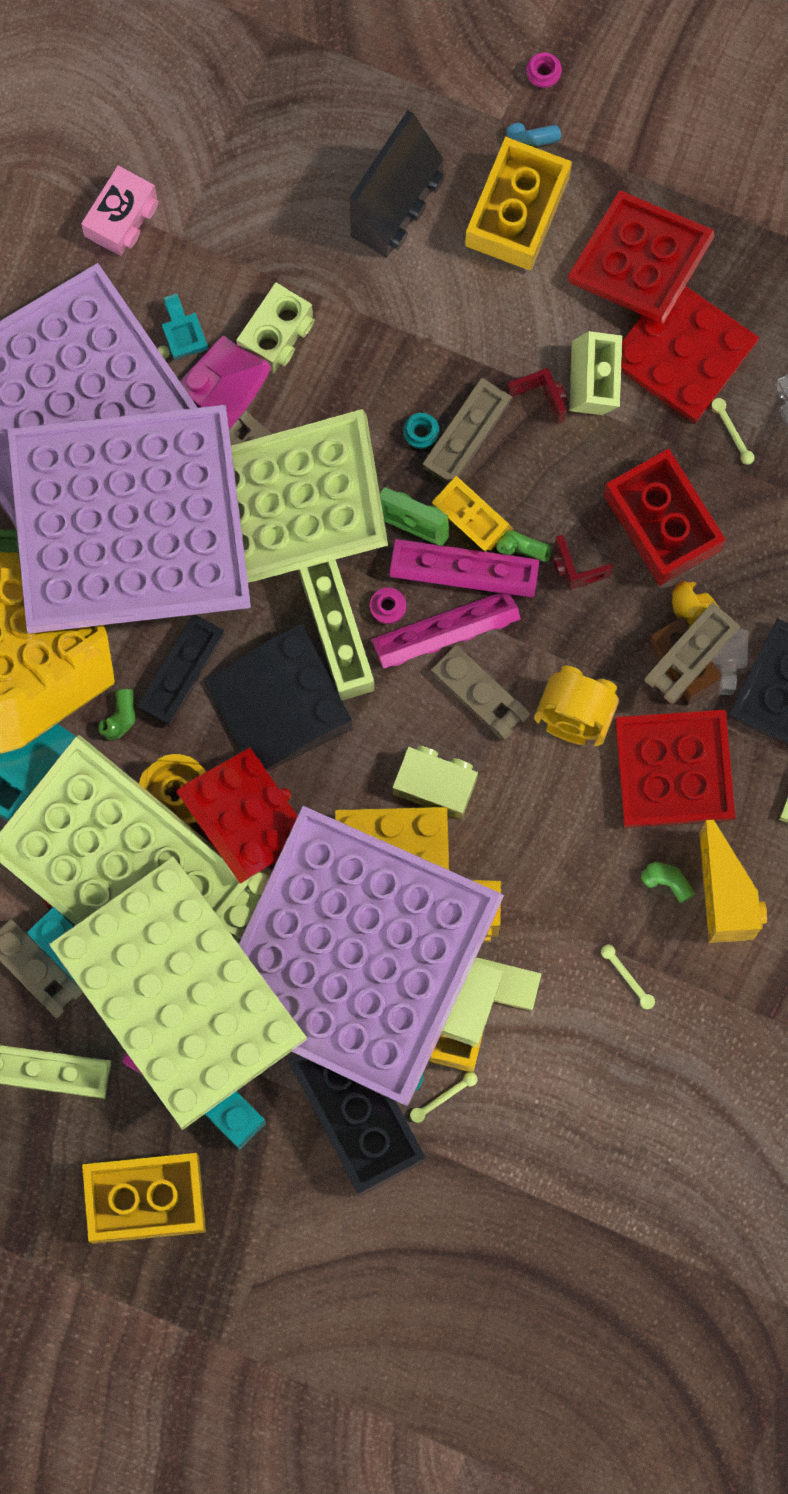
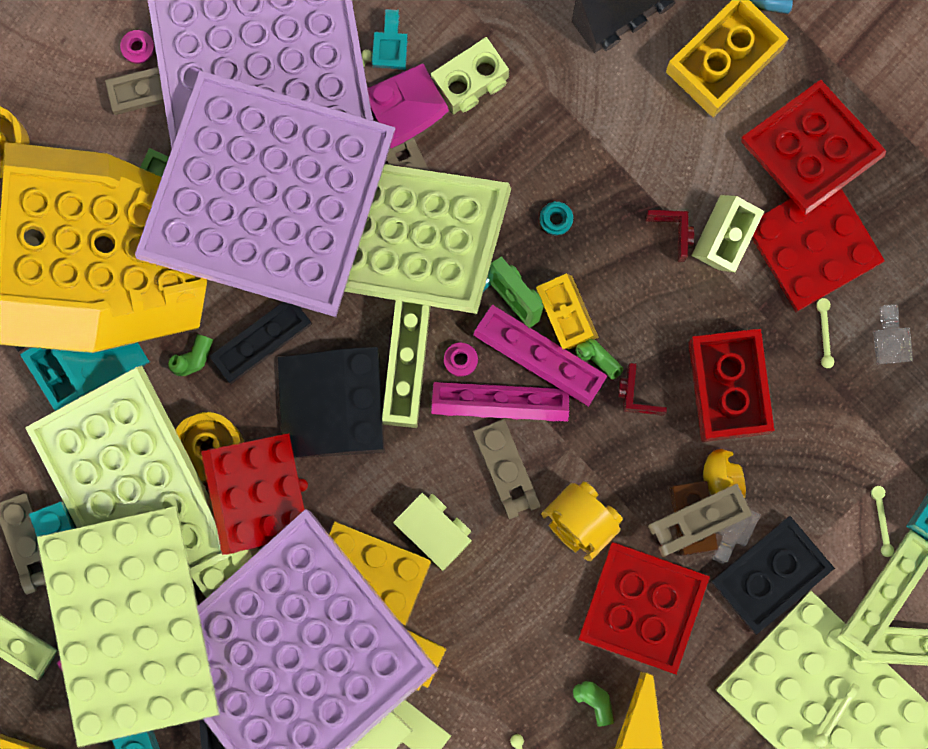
camera: 25 degrees right, 5 degrees up
dark tan plate [422,378,512,484] -> none

